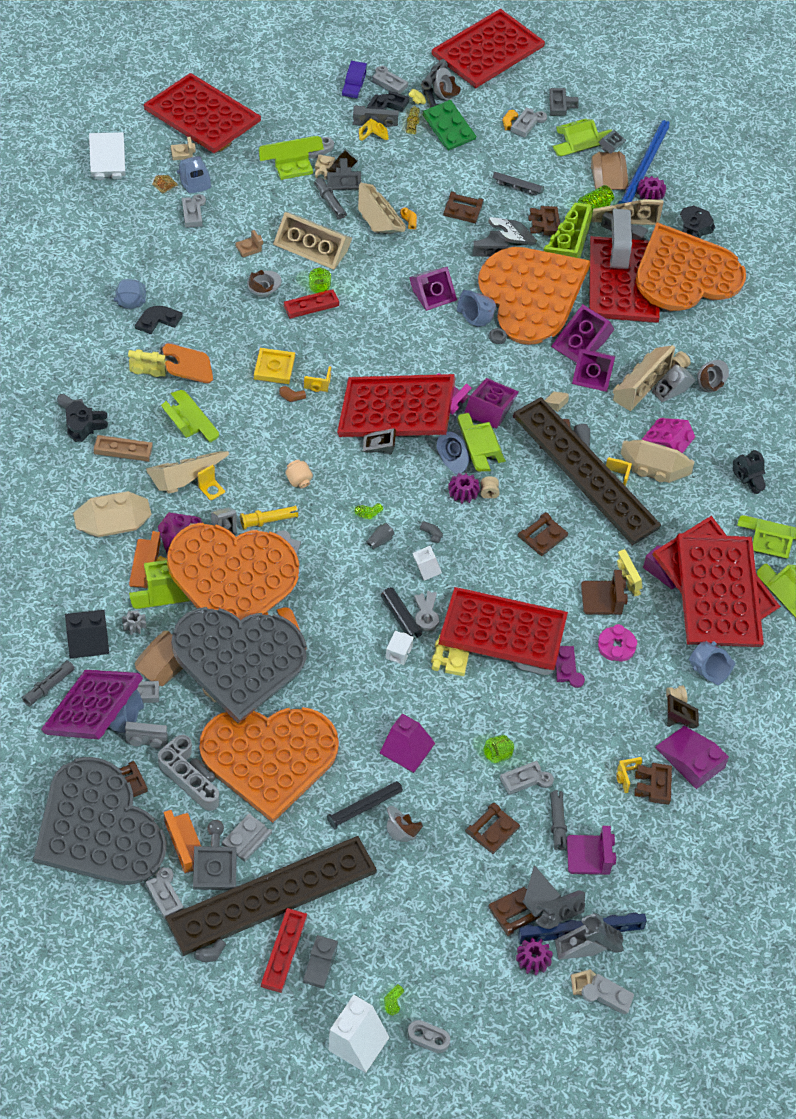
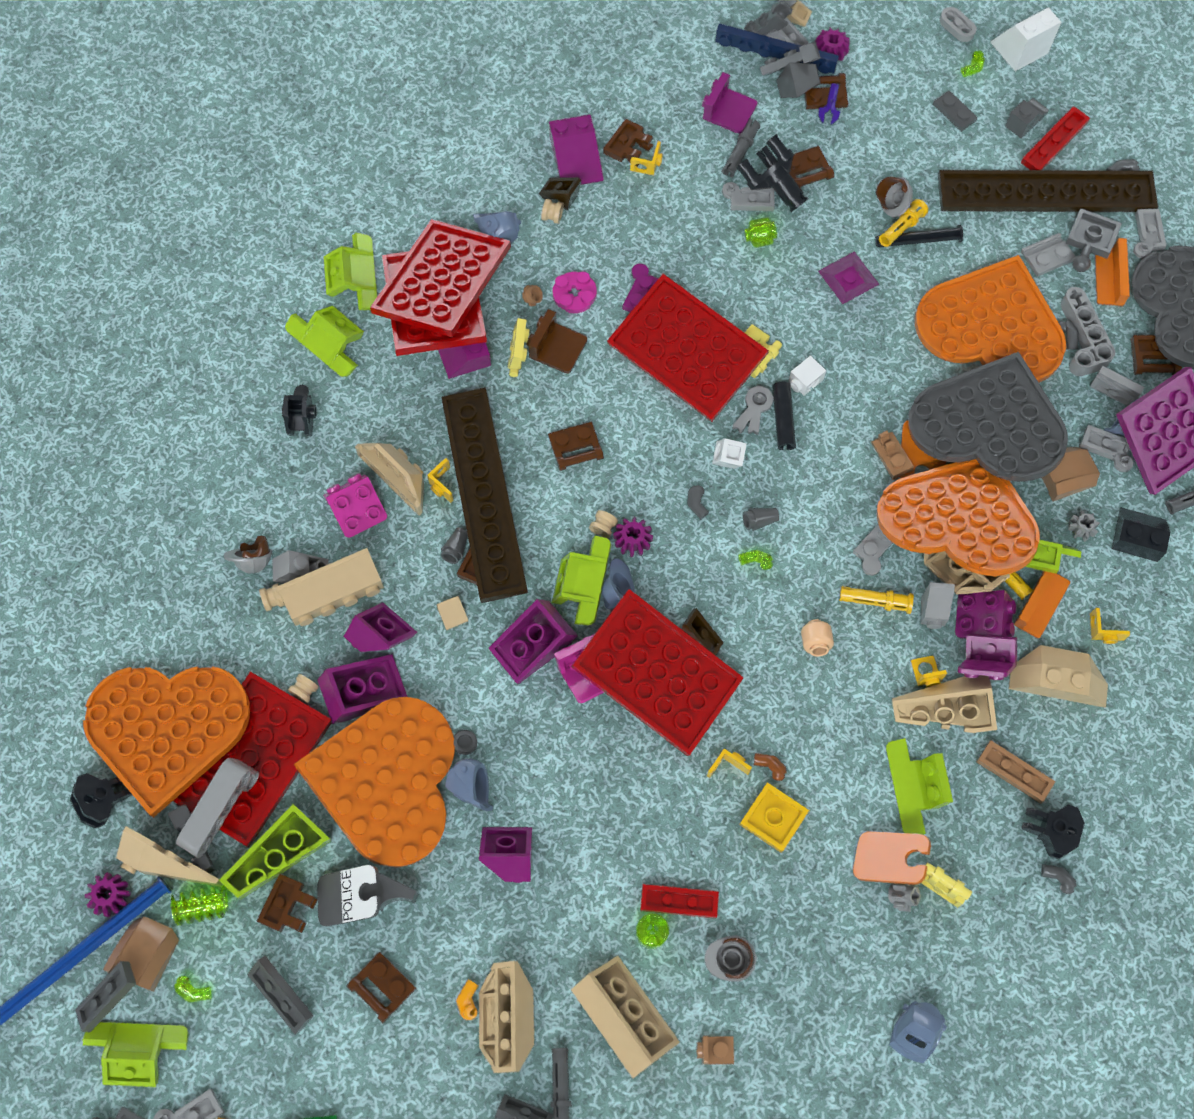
camera: 150 degrees left, 15 degrees up
black plate [135,306,183,334] -> none
none -> clear neon green arm [174,976,212,1003]
none -> tan wheel [288,674,319,704]
none -> medium nougat plate [522,285,543,307]
none -> black wheel [736,134,808,213]
none -> dark purple bar [818,83,840,125]
none -> medium nougat plate [871,431,914,480]
none -> yellow pin [879,199,928,247]
none -> dark grey plate [933,90,978,132]
none -> magenta bracket [958,634,1017,680]
none -> yellow bracket [1090,608,1130,644]

